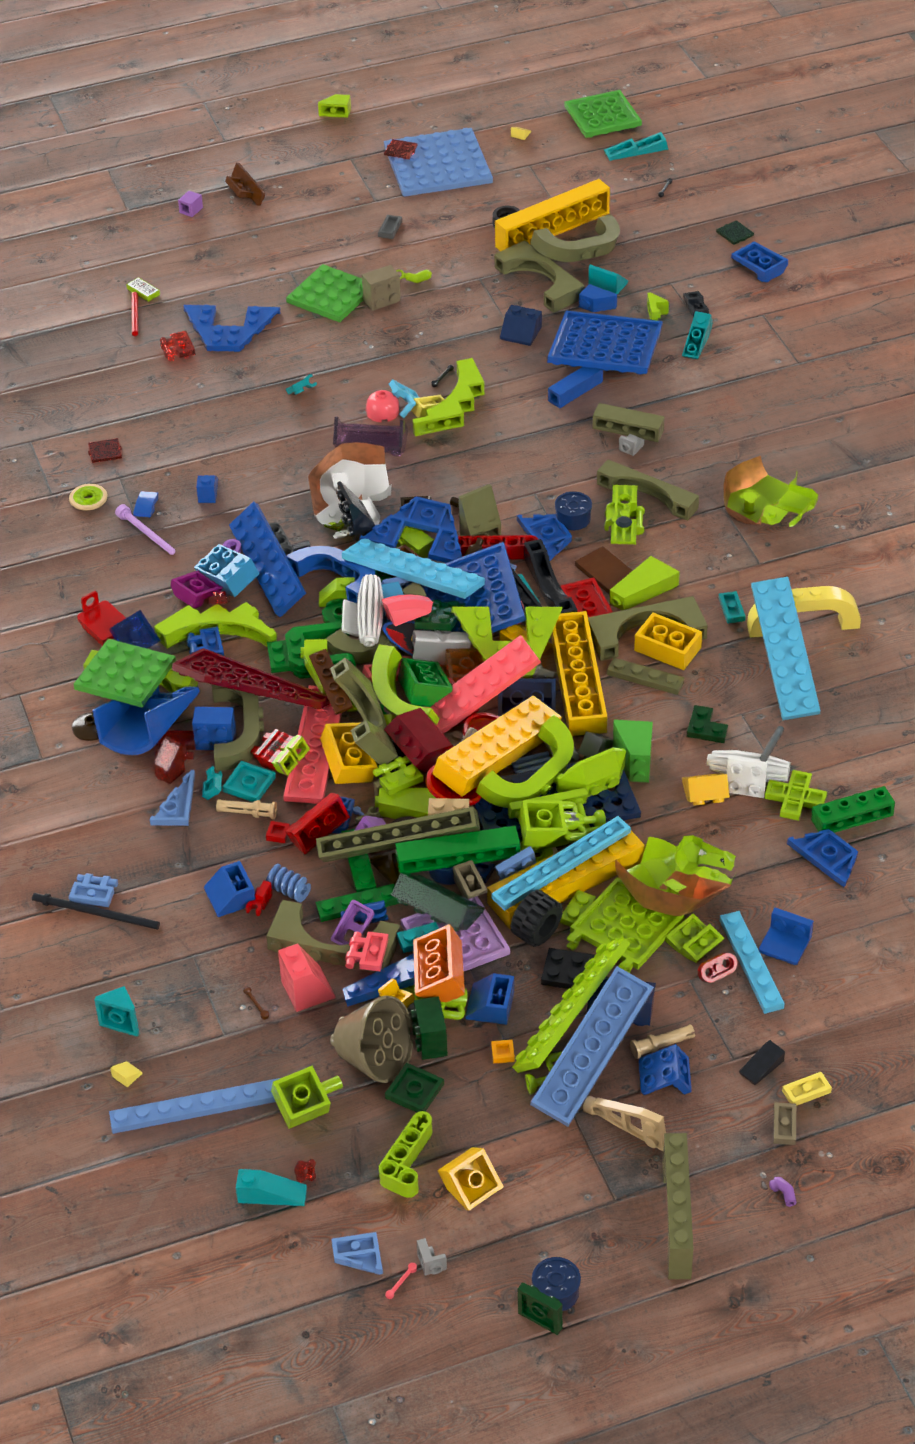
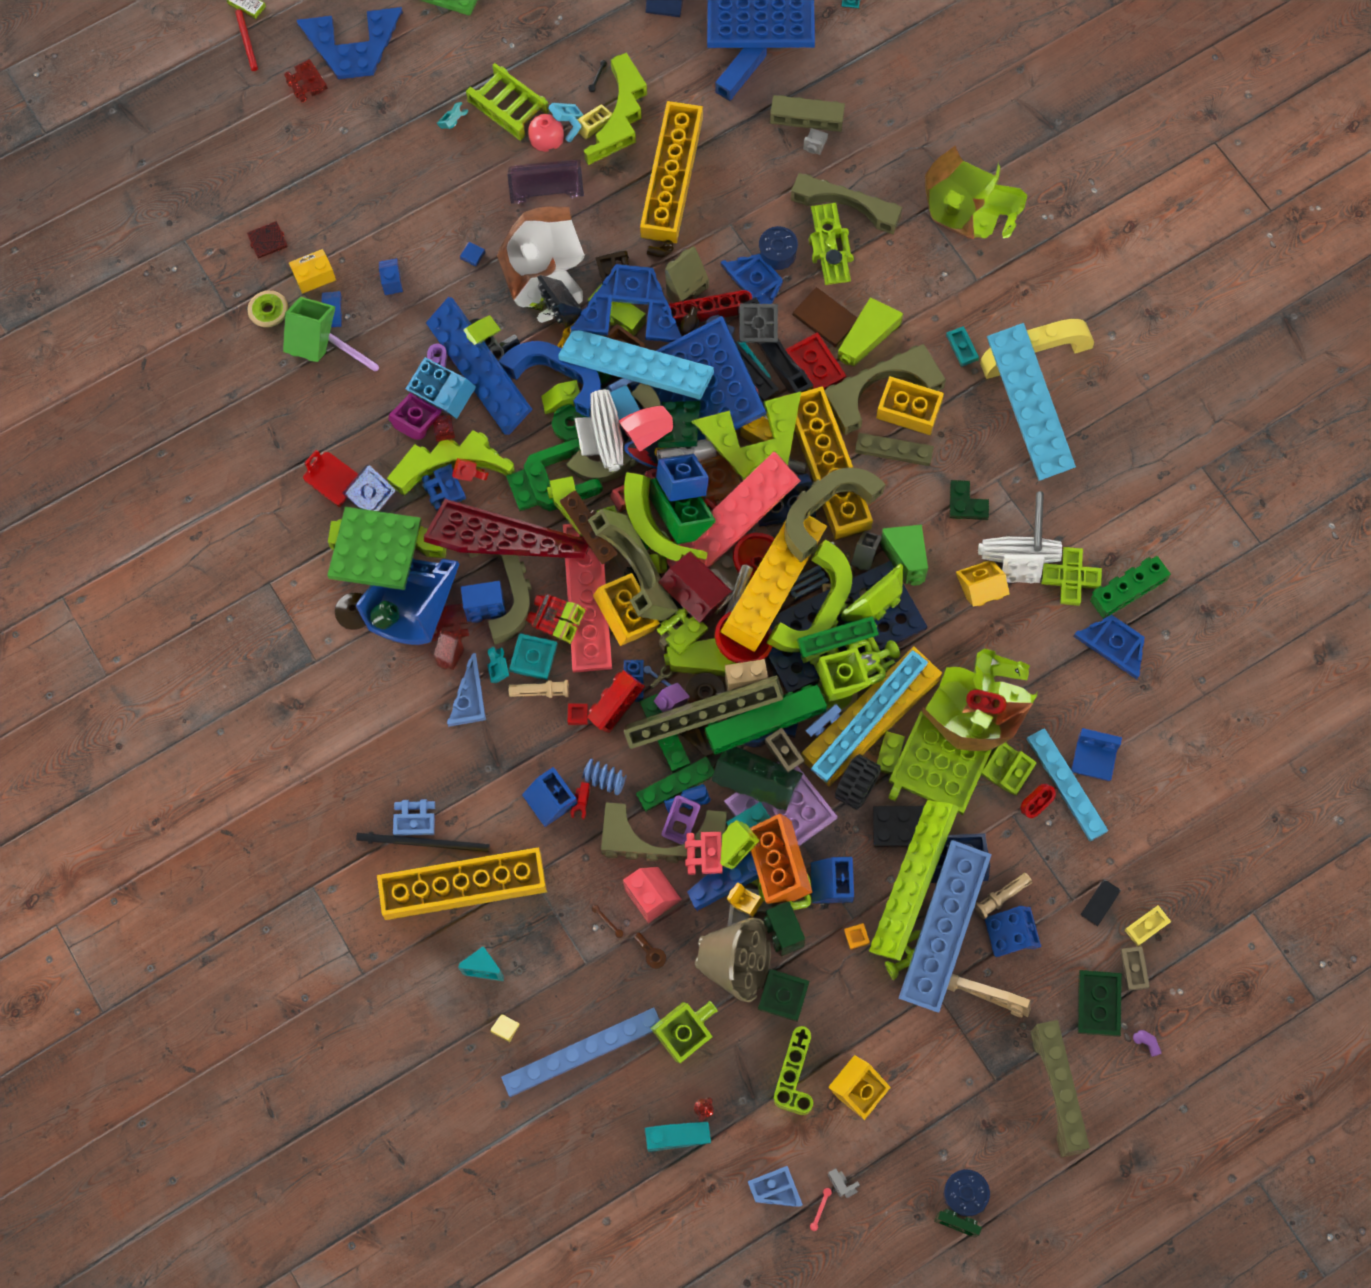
camera: 10 degrees left, 25 degrees up
none -> bright green slope [283,297,335,362]
none -> yellow slope [289,249,336,294]
none -> dark green head [370,601,400,630]
none -> yellow brick [377,847,547,920]
none -> red plate [452,458,489,482]
none -> blue tile [460,242,486,267]
none -> lime slope [464,315,501,345]
none -> lime fence [466,63,549,141]
none -> reddish brown plate [634,932,666,969]
none -> yellow brick [640,101,703,243]
none -> blue brick [656,454,709,501]
none -> lime slope [721,820,760,869]
none -> dark grey piece [738,304,778,344]
none -> olive arch [784,468,886,562]
none -> green plate [797,616,879,658]
none -> red plate [966,689,1007,714]
none -> dark green plate [1077,970,1122,1037]

